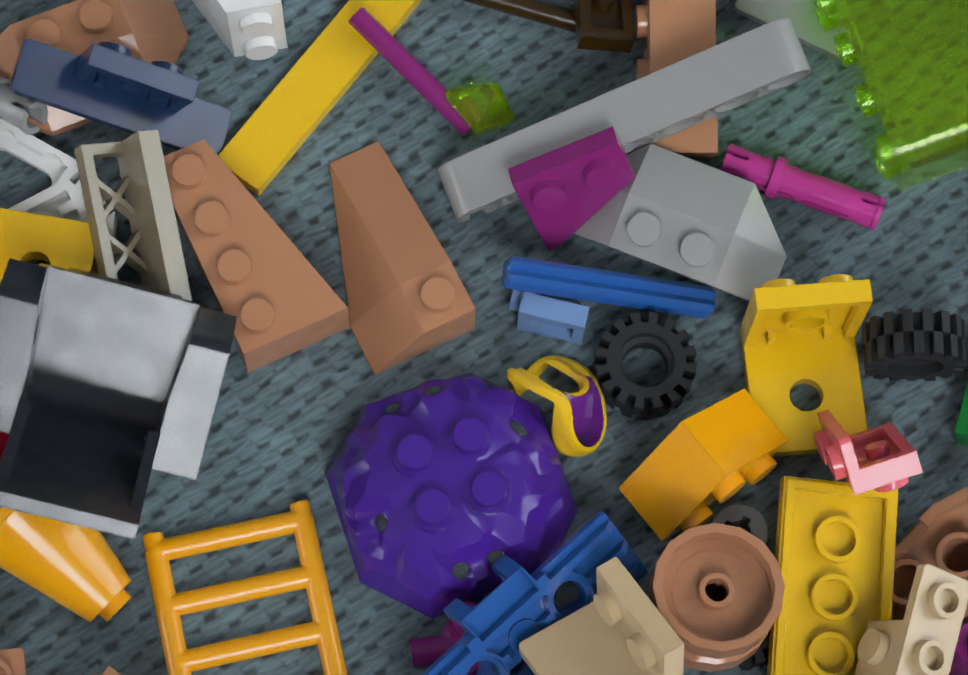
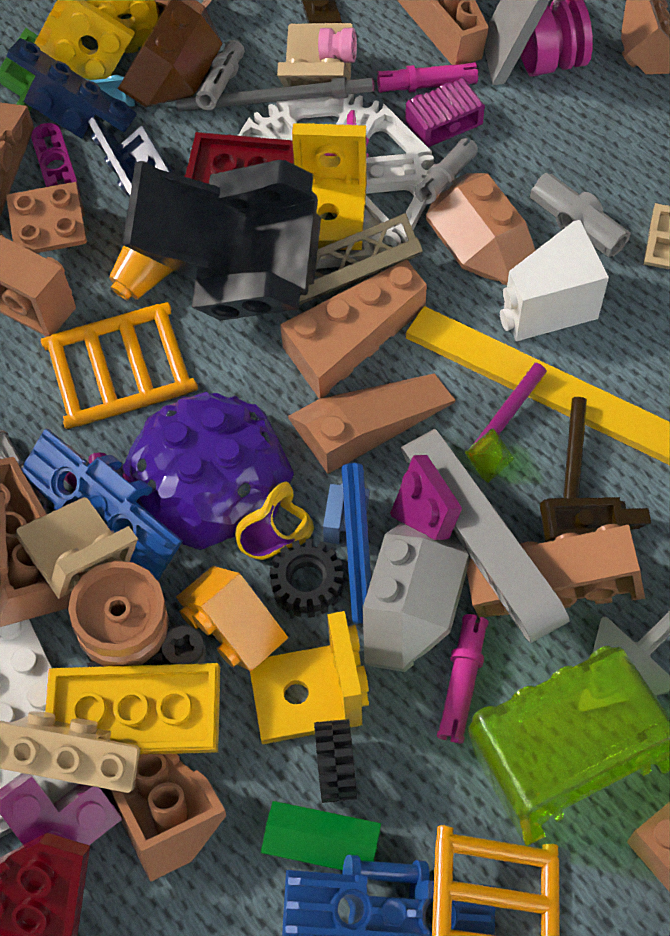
camera: 90 degrees right, 10 degrees down
dark blue bracket [9,39,231,155] -> none
coral bracket [813,410,923,495] -> none

